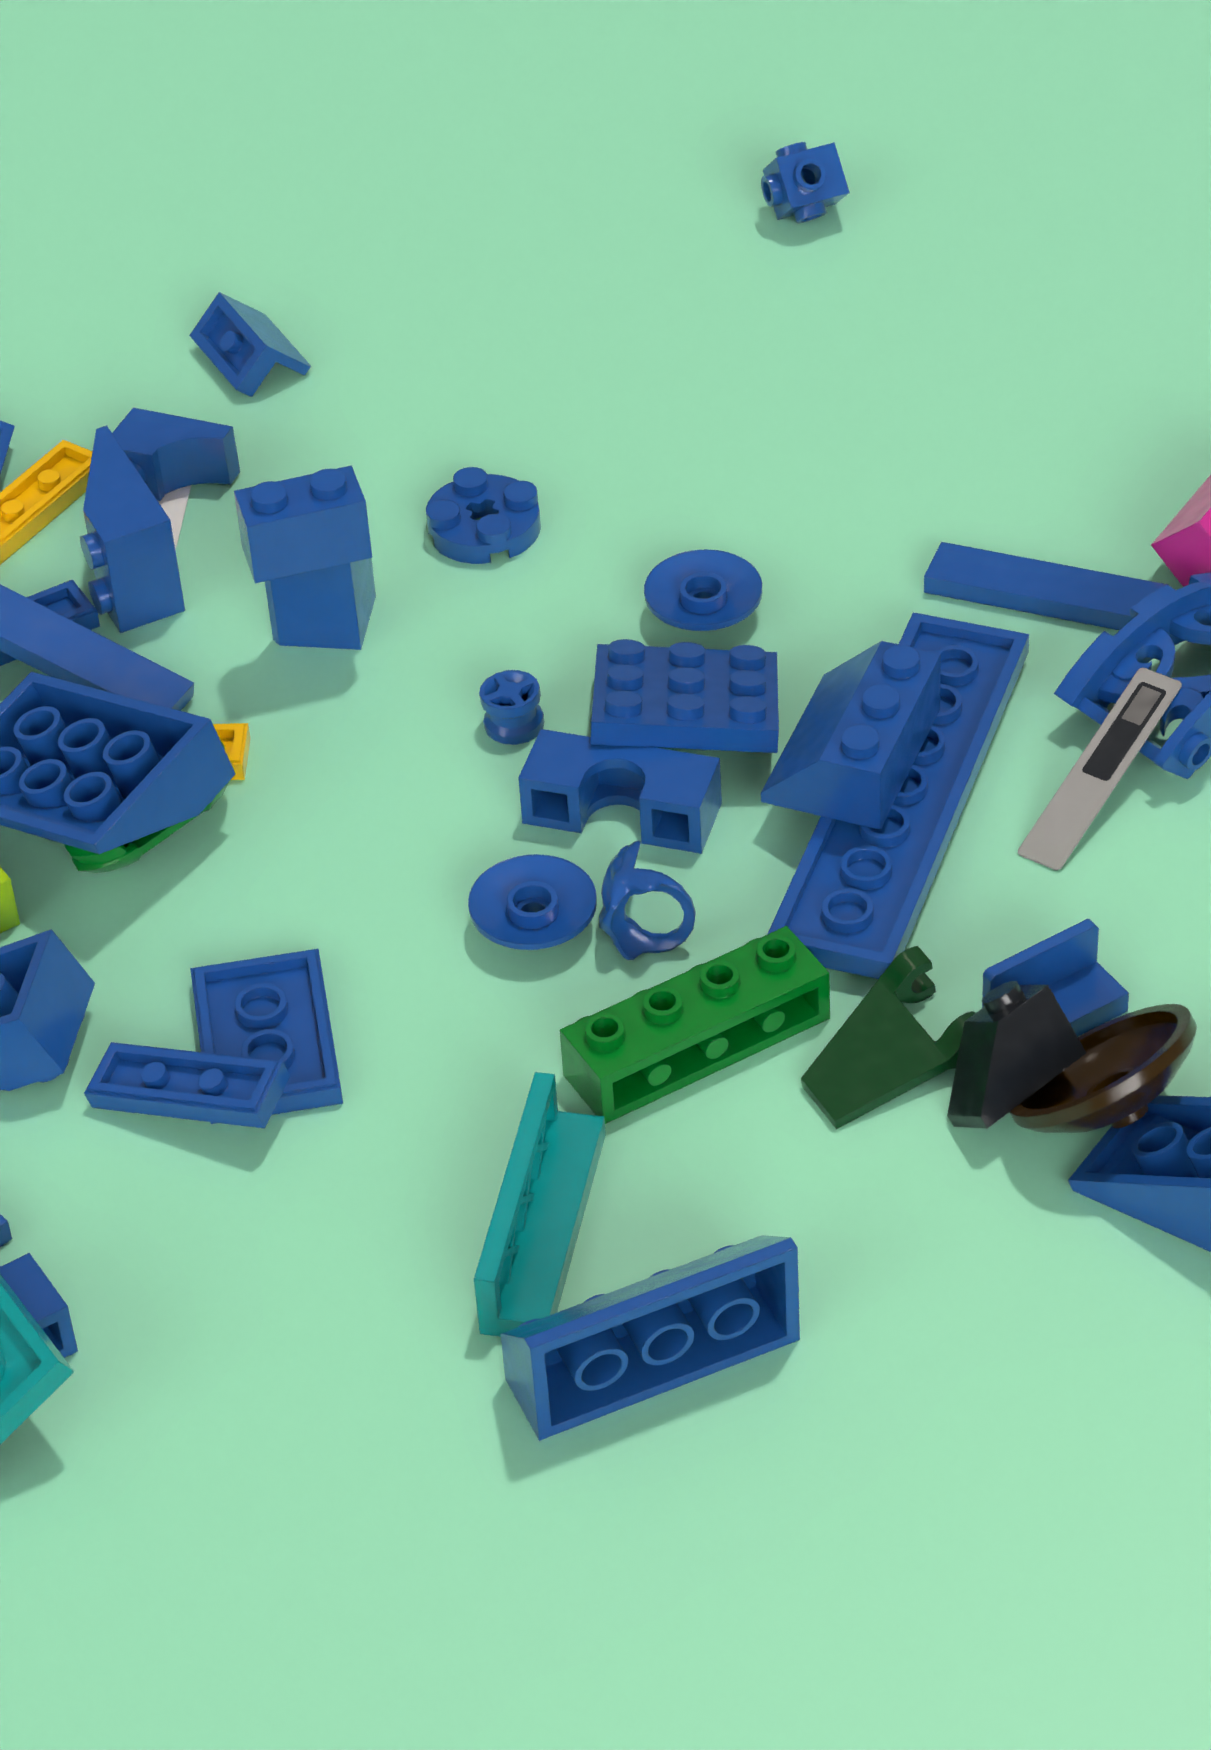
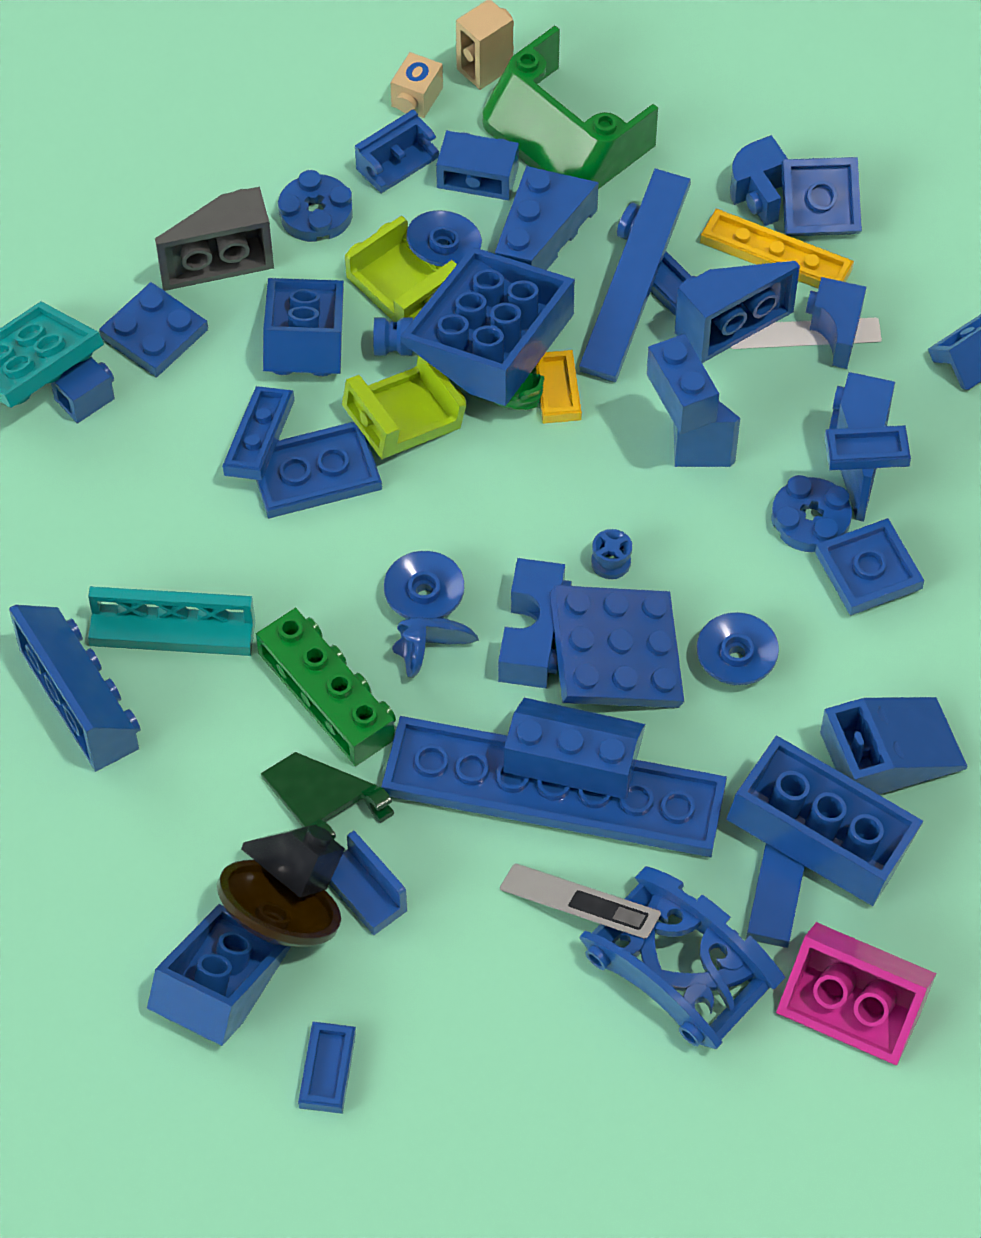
camera: 80 degrees right, 15 degrees up
none -> lime panel [342,355,466,459]
none -> blue wheel [373,317,413,356]
none -> blue slope [726,735,923,906]
none -> blue plate [815,518,924,616]
none -> blue slope [820,697,968,795]
none -> blue tile [824,425,911,471]
none -> blue slope [829,372,895,522]

